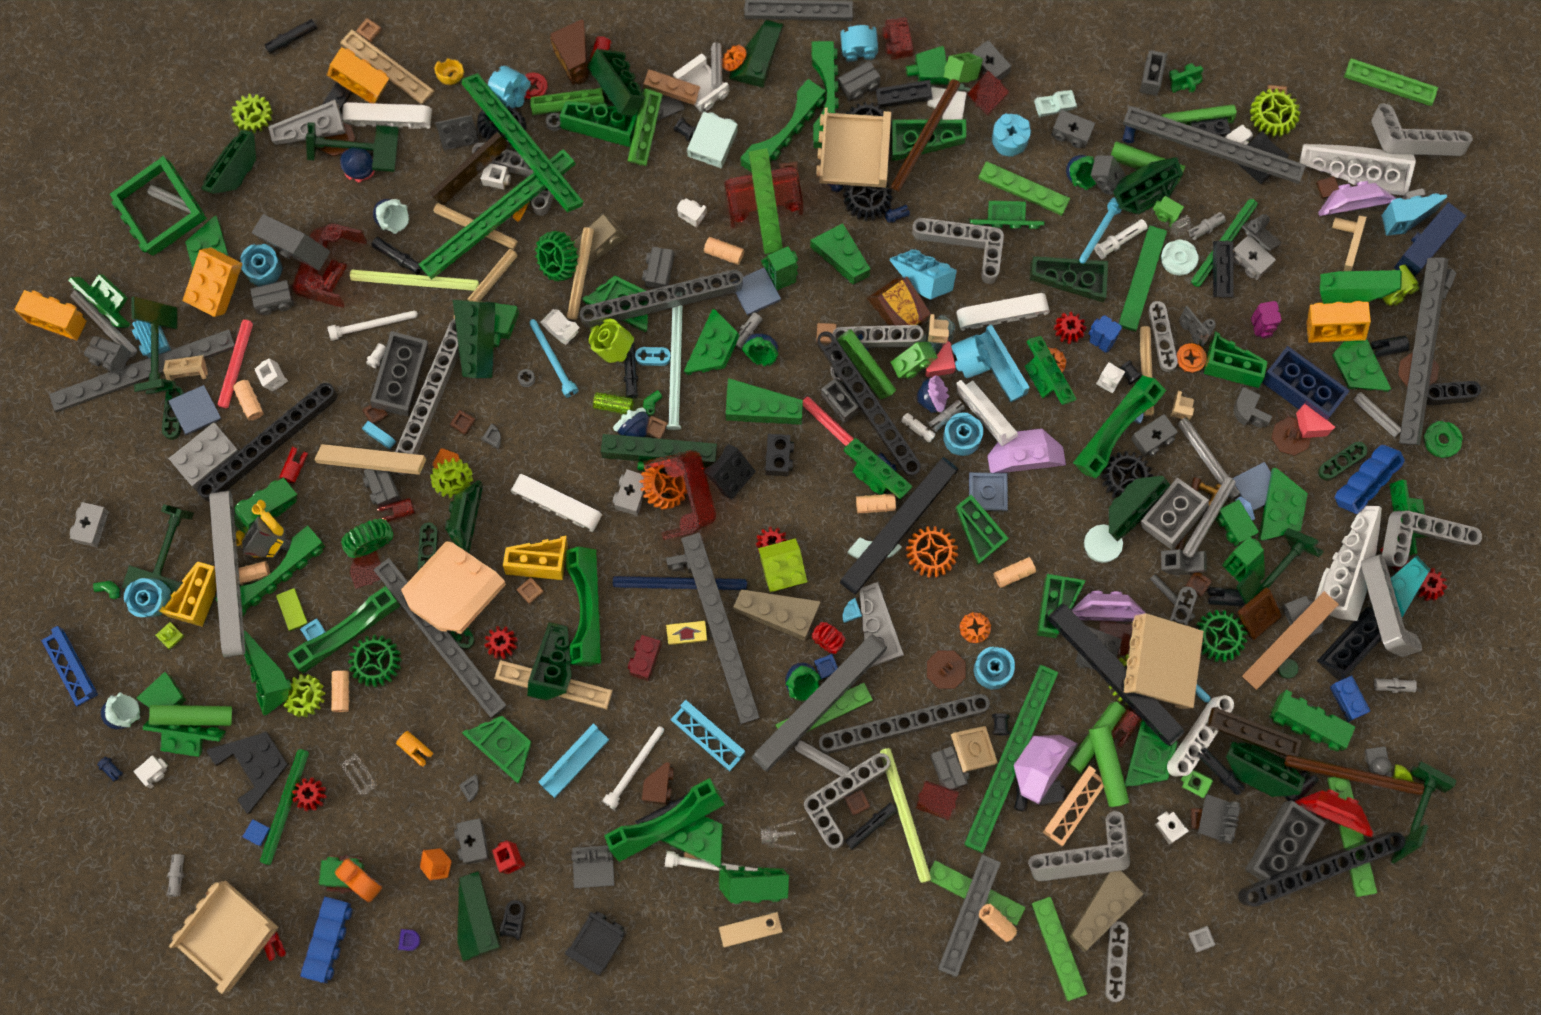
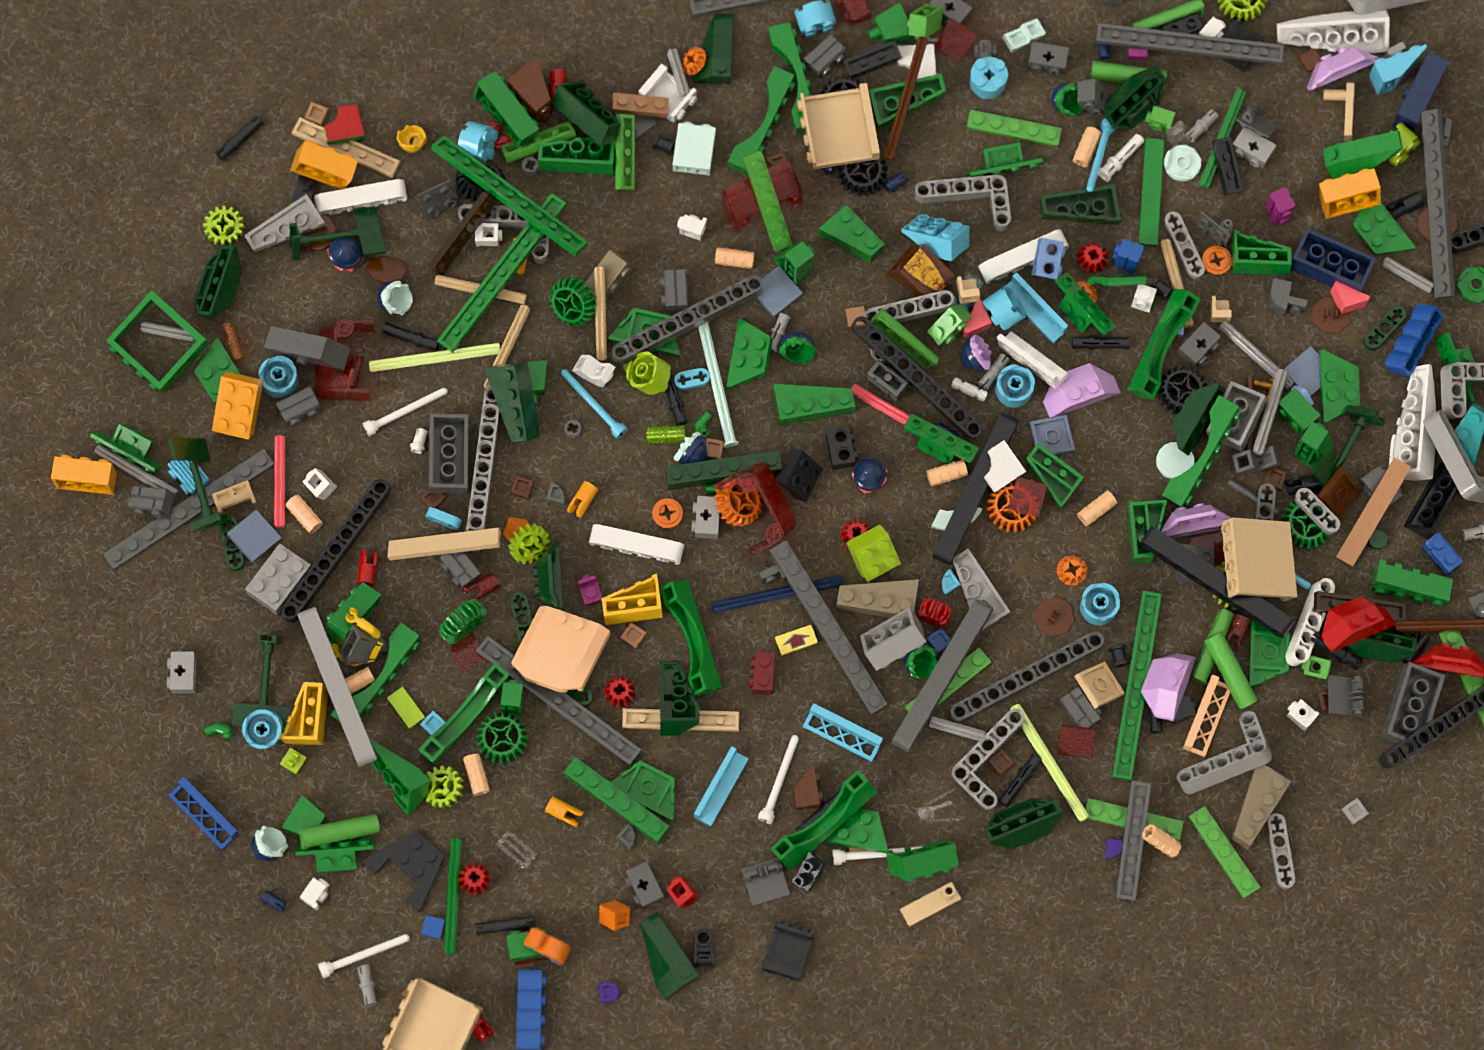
camera: 15 degrees left, 0 degrees up
none -> clear orange pin [221,322,245,362]
none -> white piece [318,934,410,979]
none -> red tile [324,104,365,145]
none -> reddish brown piece [366,256,407,283]
none -> green wedge [473,71,539,147]
none -> black pin [475,916,536,935]
none -> green brick [501,680,525,715]
none -> green arch [564,757,670,845]
none -> light orange hinge [567,481,598,517]
none -> magenta bracket [577,574,603,606]
none -> orange gear [652,498,683,528]
none -> black hips [792,852,826,892]
none -> dark blue hair [852,457,888,493]
none -> light grey brick [860,607,926,671]
none -> dark grey gear [974,40,997,59]
none -> dark green wedge [983,799,1063,850]
none -> white tile [984,441,1026,493]
none -> clear red piece [1008,477,1048,518]
none -> medium blue brick [1031,238,1066,280]
none -> black pin [1072,335,1130,350]
none -> light nougat axle [1073,127,1102,167]
none -> green tile [1087,272,1146,286]
none -> dark purple tile [1105,839,1123,859]
none -> magenta tile [1127,49,1147,61]
none -> green arch [1162,395,1242,507]
none -> light grey beam [1295,488,1340,535]
none -> red wedge [1321,596,1396,652]

